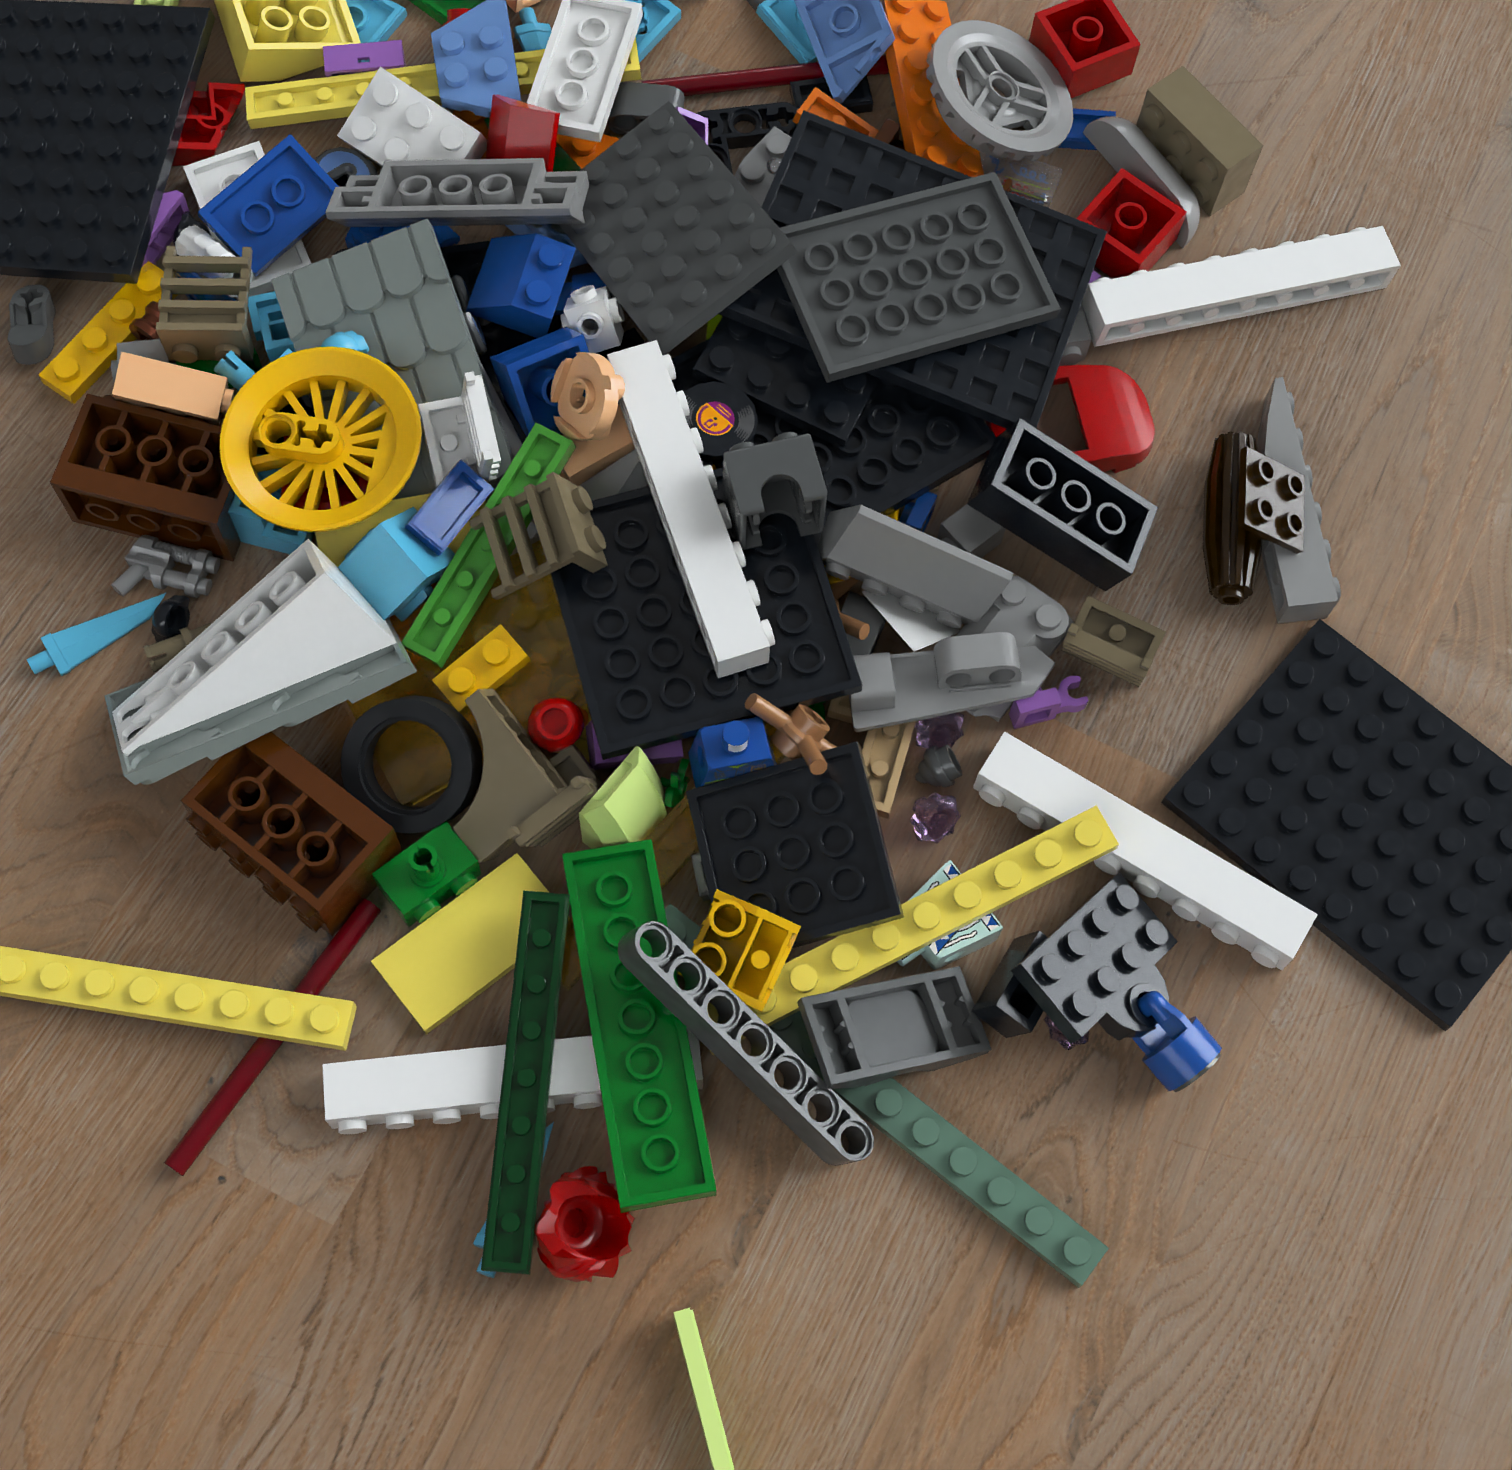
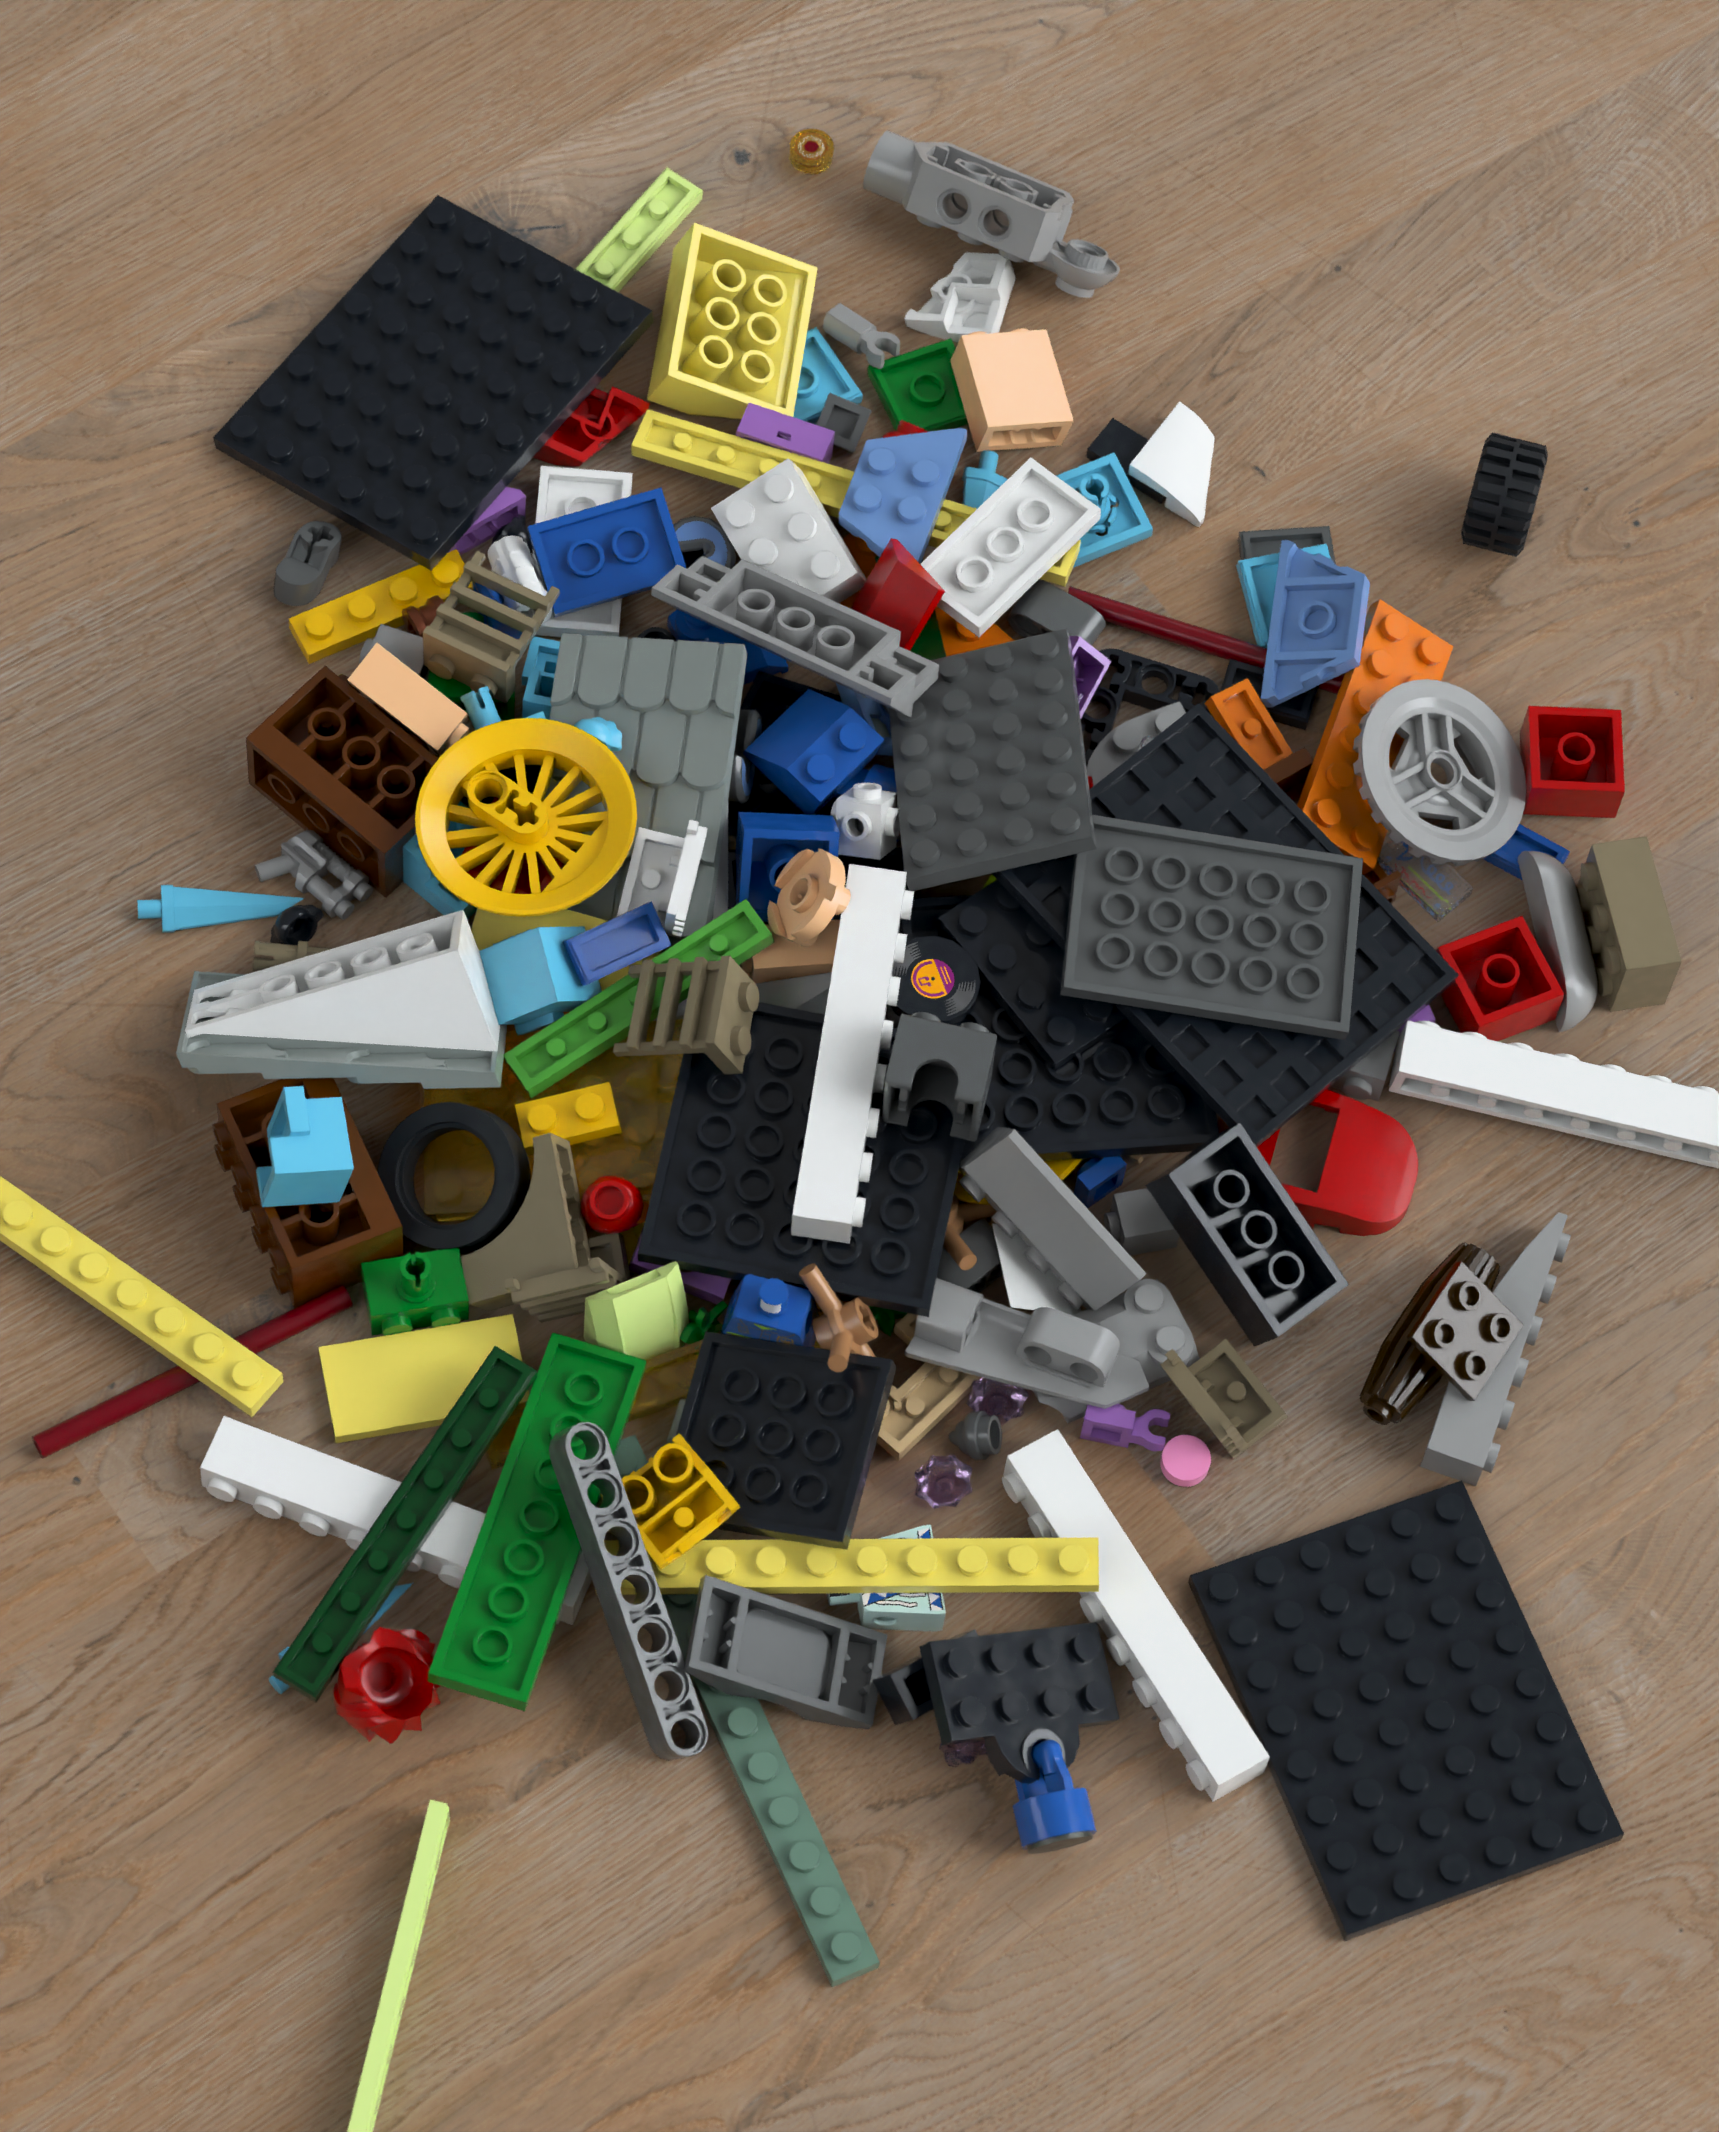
camera: 25 degrees right, 5 degrees down
none -> medium azure plate [256,1086,354,1207]
none -> dark grey plate [816,393,872,454]
none -> bright pink tile [1160,1435,1211,1487]

